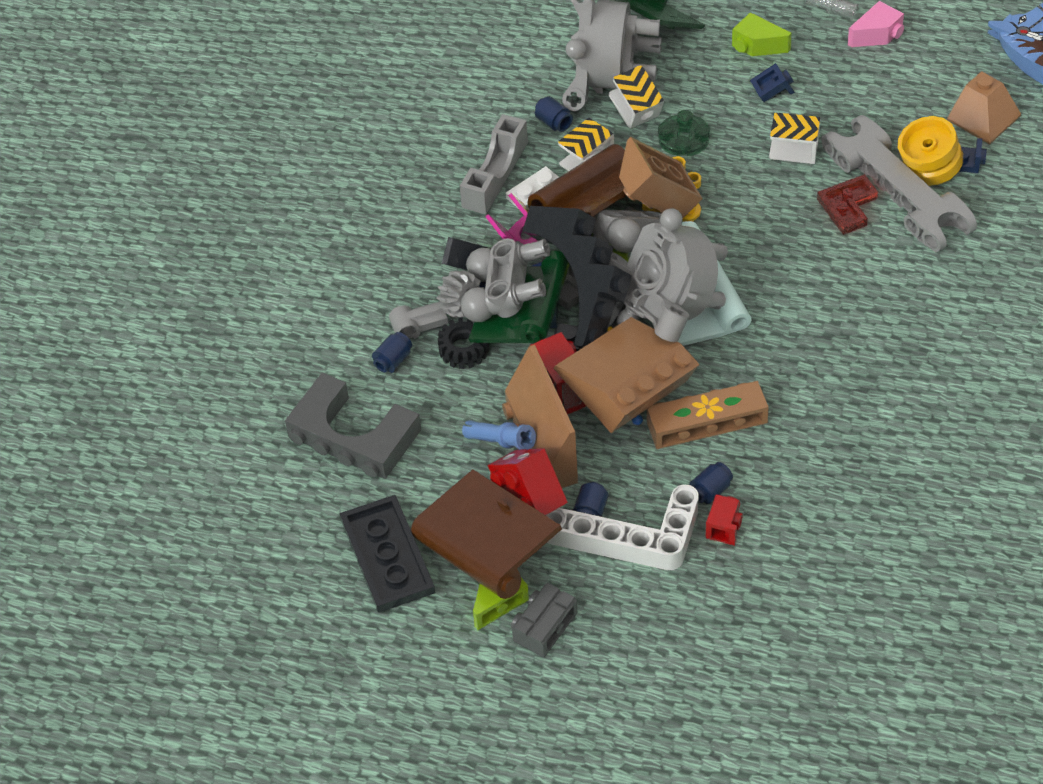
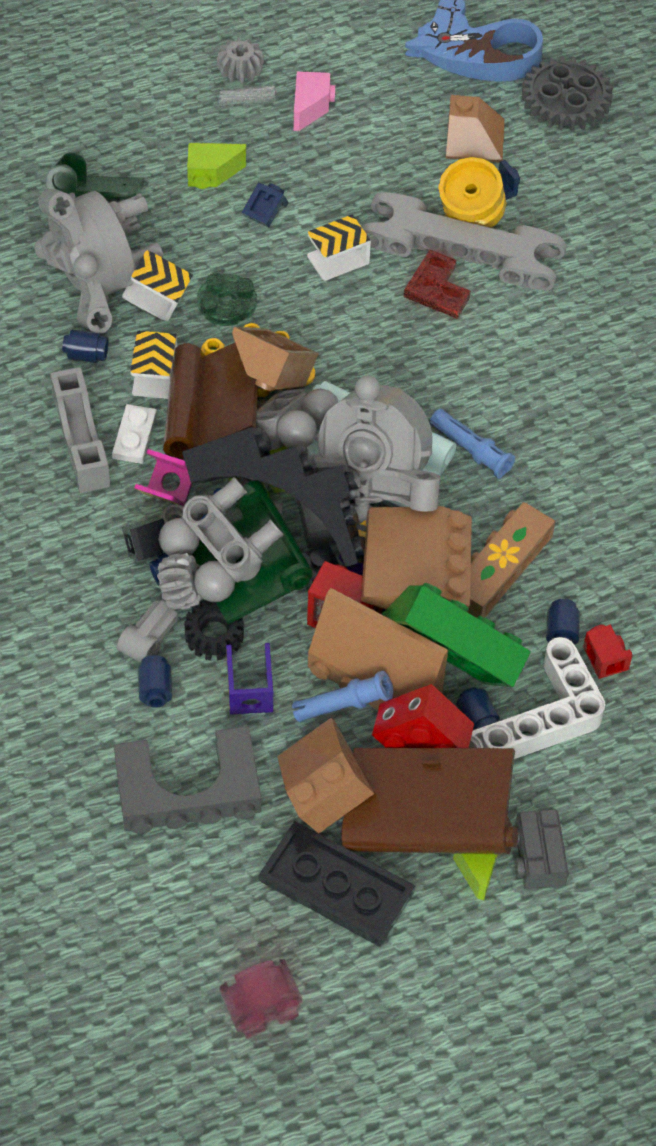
camera: 45 degrees left, 5 degrees up
none -> clear pink brick [219,959,303,1039]
none -> dark purple piece [226,643,273,715]
none -> medium nougat slope [277,717,375,833]
none -> green slope [381,583,531,687]
none -> medium blue pin [429,408,515,479]

